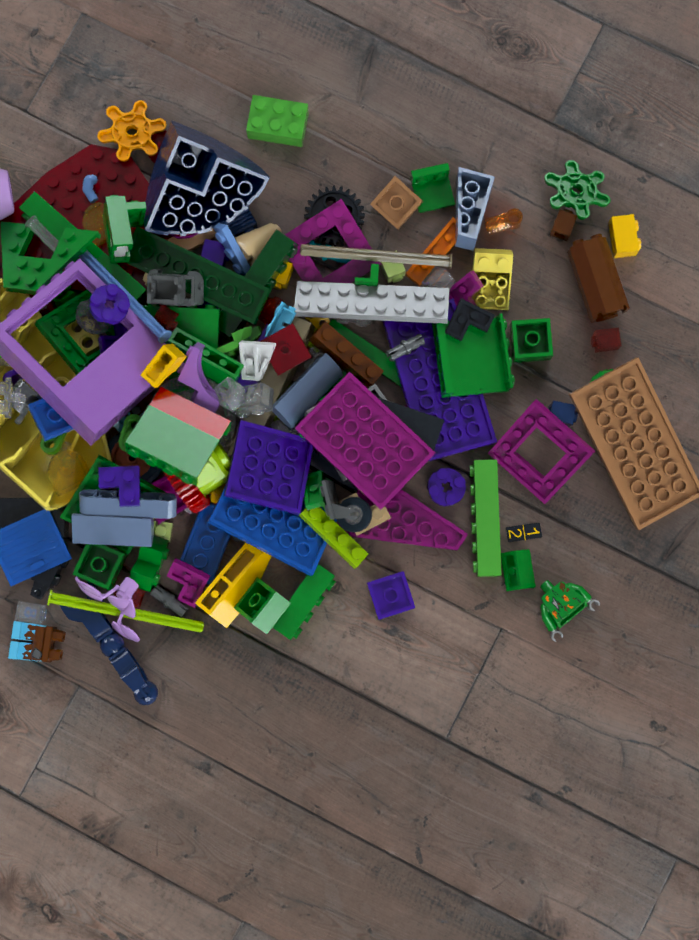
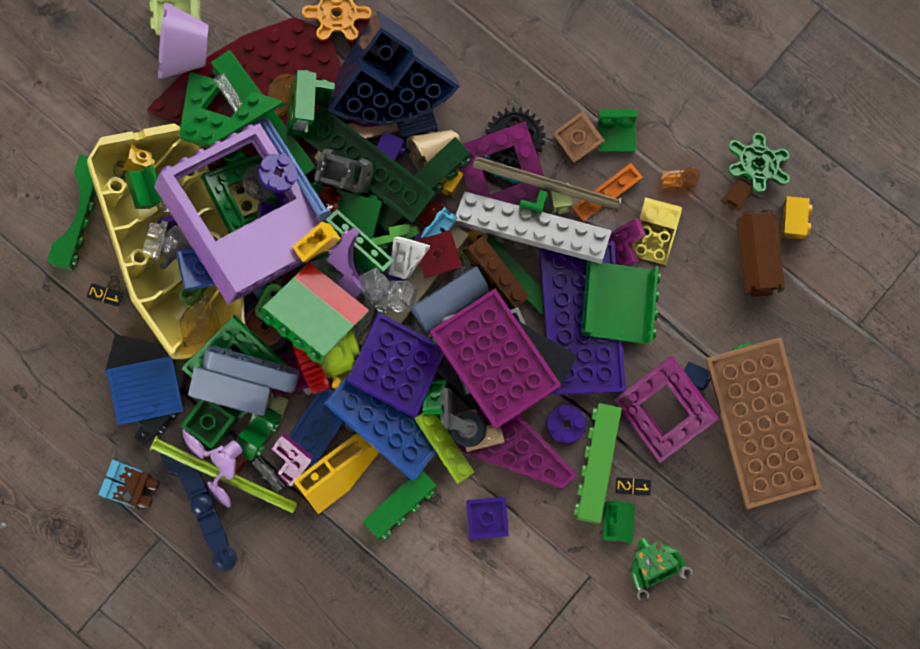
camera: 10 degrees right, 5 degrees down
clear brick [15,601,47,624] -> none
medium blue arm [82,174,99,204] -> none
dark purple plate [99,466,140,507] -> none
medium blue plate [213,223,251,276] -> none
green brick [234,577,291,634] -> none
bright green brick [246,95,309,147] -> none
dark grey pin [386,334,425,362] -> none
black tile [445,298,495,341] -> none
sand blue wedge [455,167,495,251] -> none
green brick [509,318,553,363] -> none
clear red brick [591,327,621,353] -> none

